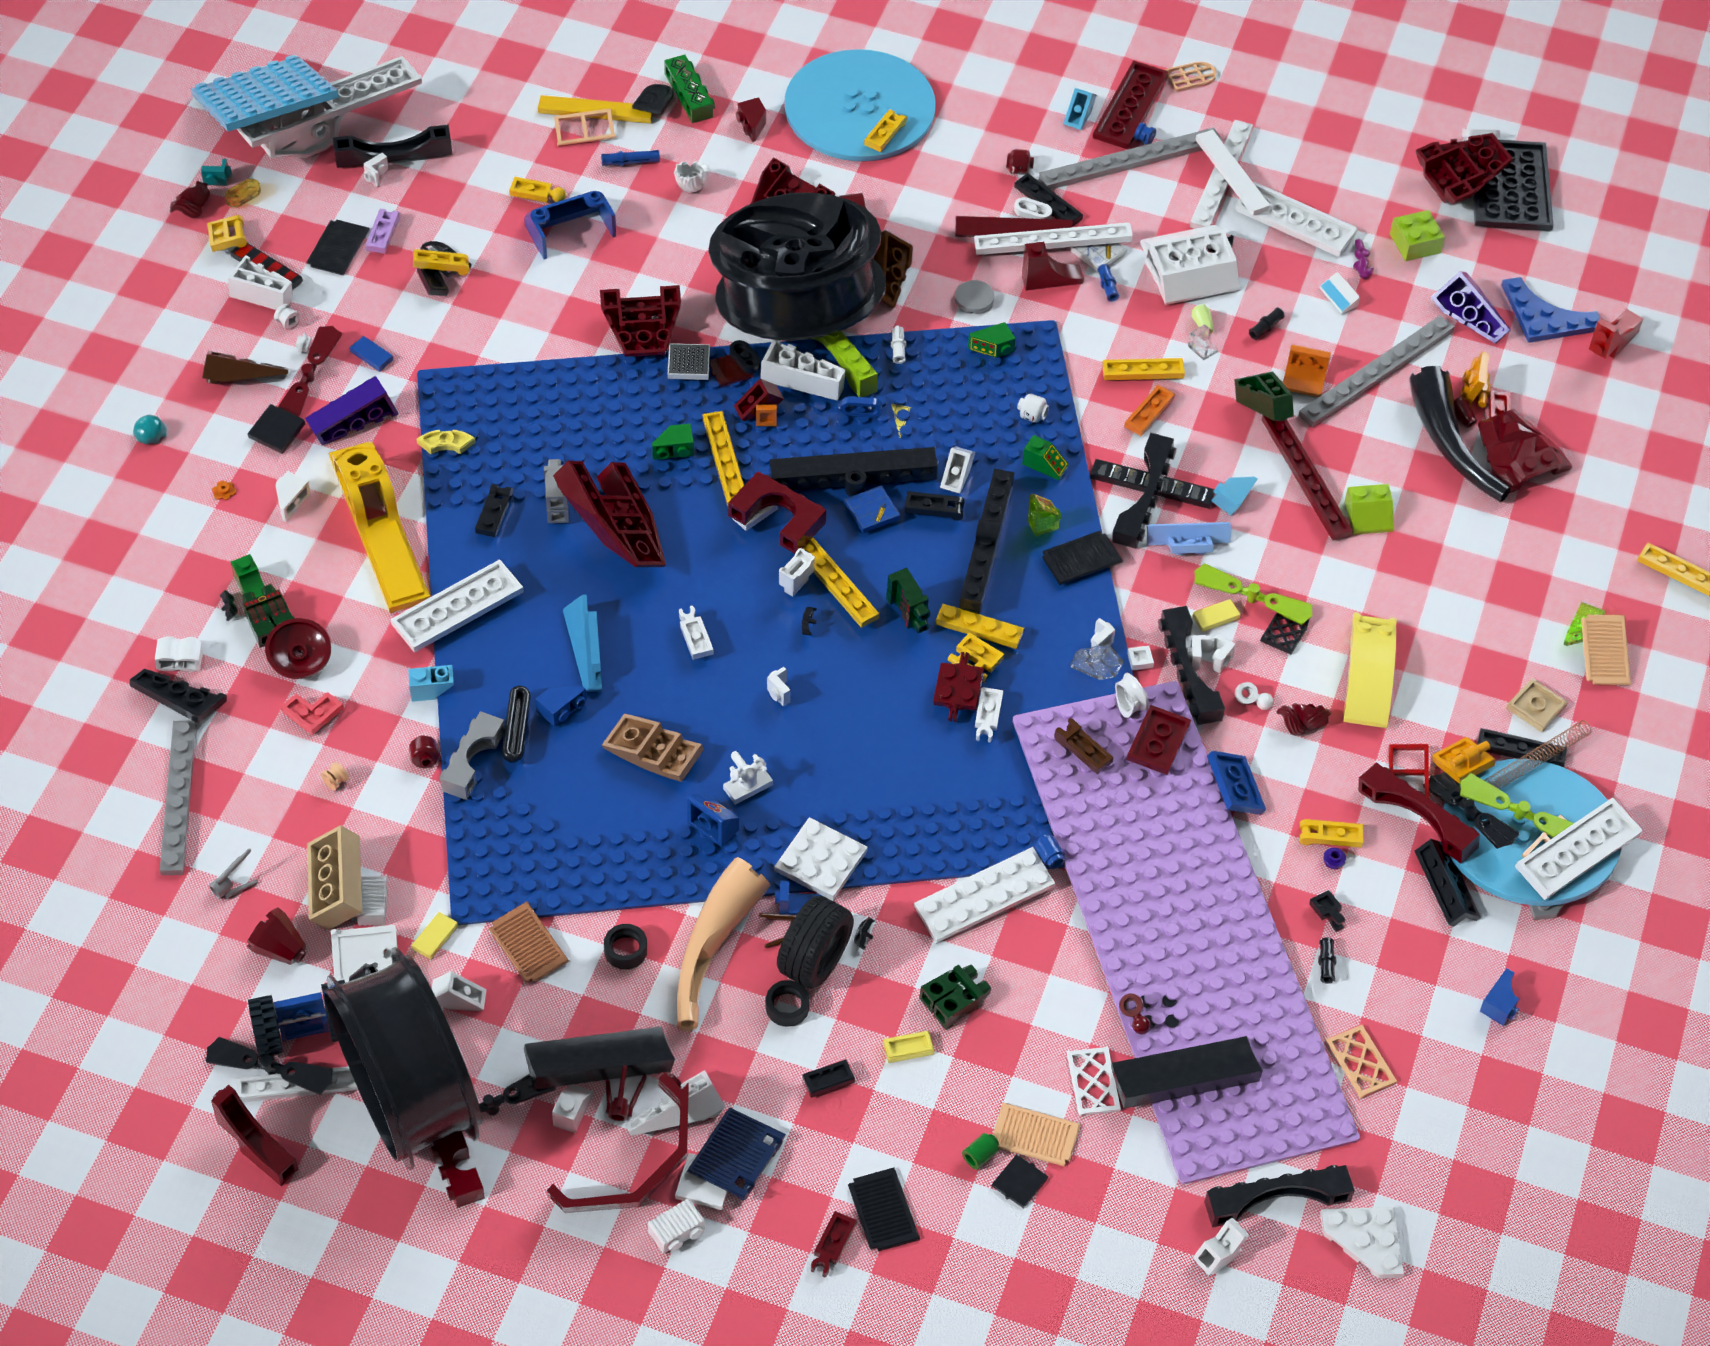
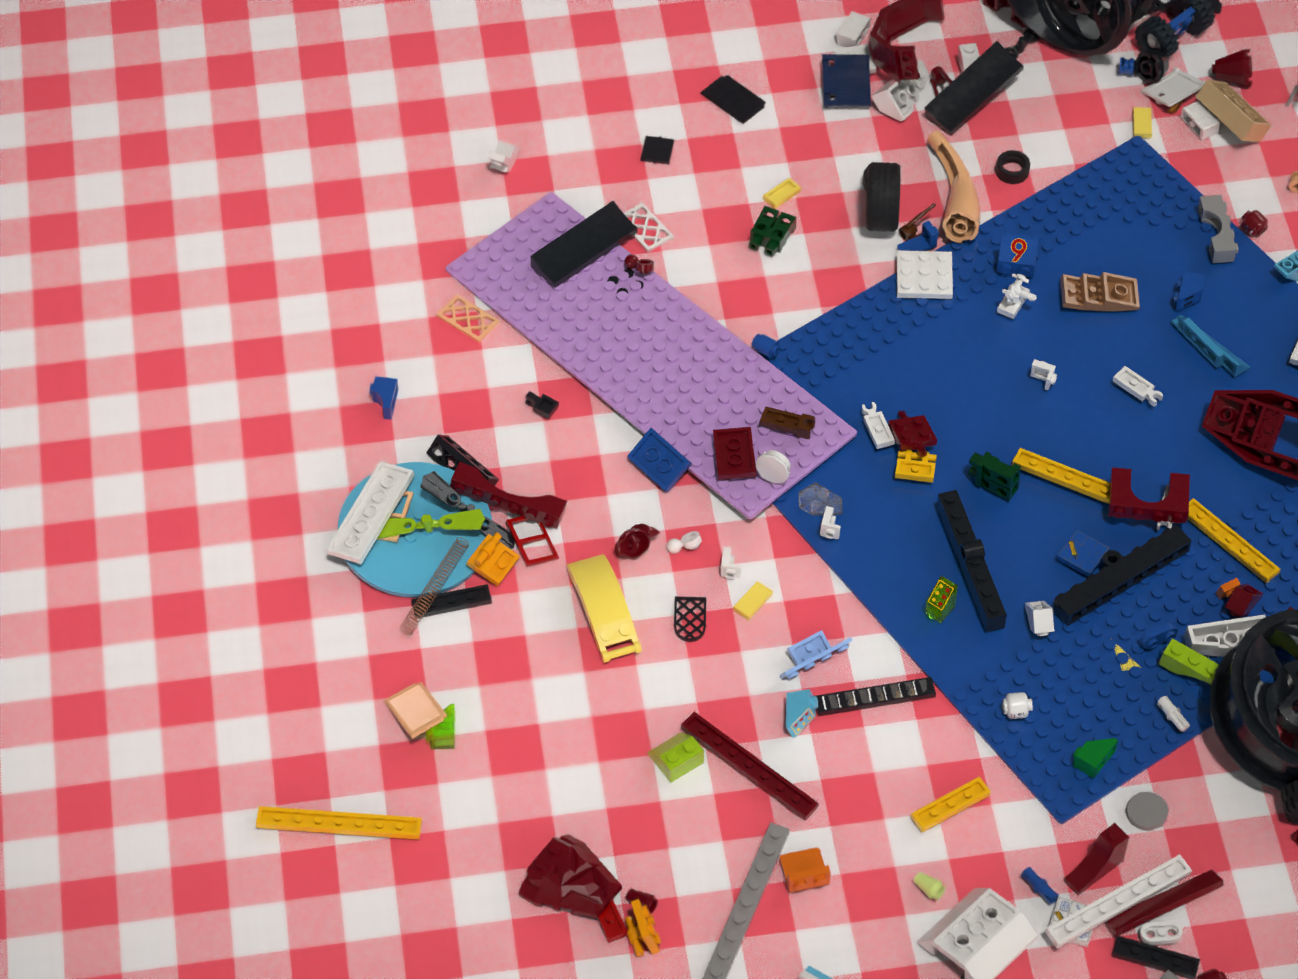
camera: 155 degrees right, 0 degrees up
white slope [432,971,487,1011] -> none
nougat window [488,902,569,983] -> none
black piece [502,685,531,763] -> none
green slope [652,423,694,460] -> none
white piece [779,548,815,597] -> none
black piece [802,607,817,636] -> none
black plate [802,1059,855,1098] -> none
dark red plate [811,1211,857,1277] -> none
black piece [854,917,875,950] -> none
reddish brown wedge [873,230,913,308] -> none
black plate [905,491,965,521] -> none
white plate [914,847,1055,943] -> none
yellow plate [935,604,1024,649] -> none
green brick [962,1133,999,1170] -> none
light nougat window [993,1103,1081,1166] -> none
green slope [1022,435,1069,480] -> none
black window [1042,530,1123,585] -> none
black arch [1112,432,1177,549] -> none
orange plate [1124,385,1175,436] -> none
white plate [1127,646,1154,671] -> none
black arch [1158,606,1225,725] -> none
white bracket [1187,635,1214,669] -> none
clear panel [1188,324,1218,361] -> none
lime piece [1194,563,1313,625] -> none
black arch [1204,1165,1355,1227] -> none
dark green wedge [1234,371,1294,421] -> none
black pin [1249,307,1285,340] -> none
yellow plate [1300,819,1363,848] -> none
black pin [1318,937,1337,984] -> none
white plate [1320,1207,1404,1279] -> none
dark purple plate [1323,848,1346,869] -> none
black brick [1409,366,1511,503] -> none
tan tile [1506,678,1568,732] -> none

